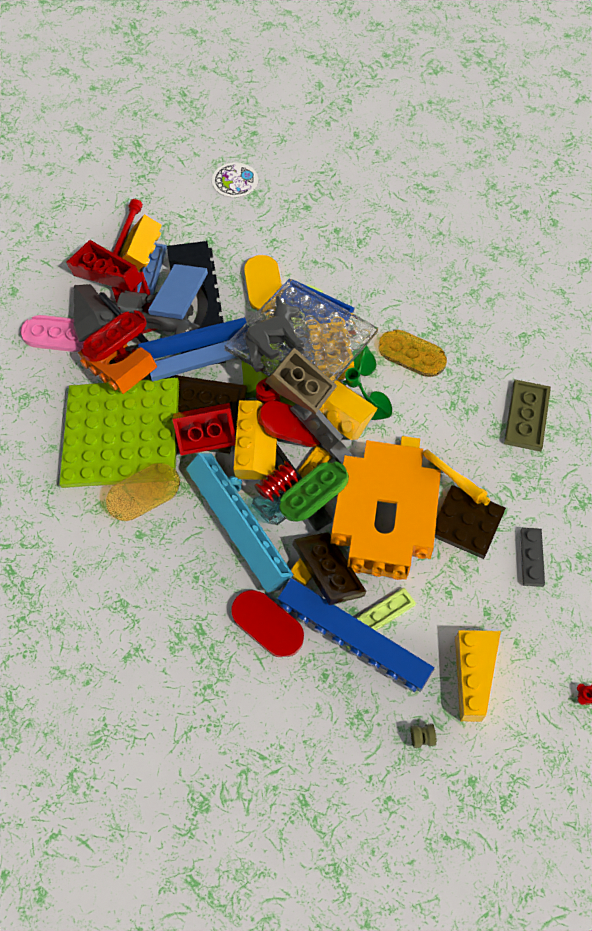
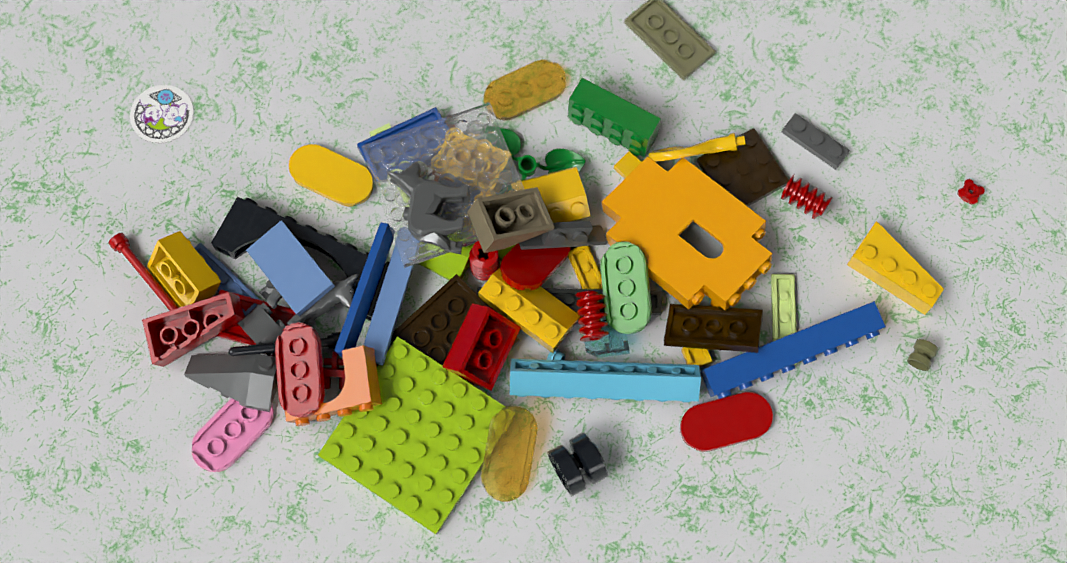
camera: 55 degrees left, 10 degrees up
none -> black wheel [547,432,608,497]
none -> green brick [568,78,661,158]
none -> red piece [781,174,833,219]

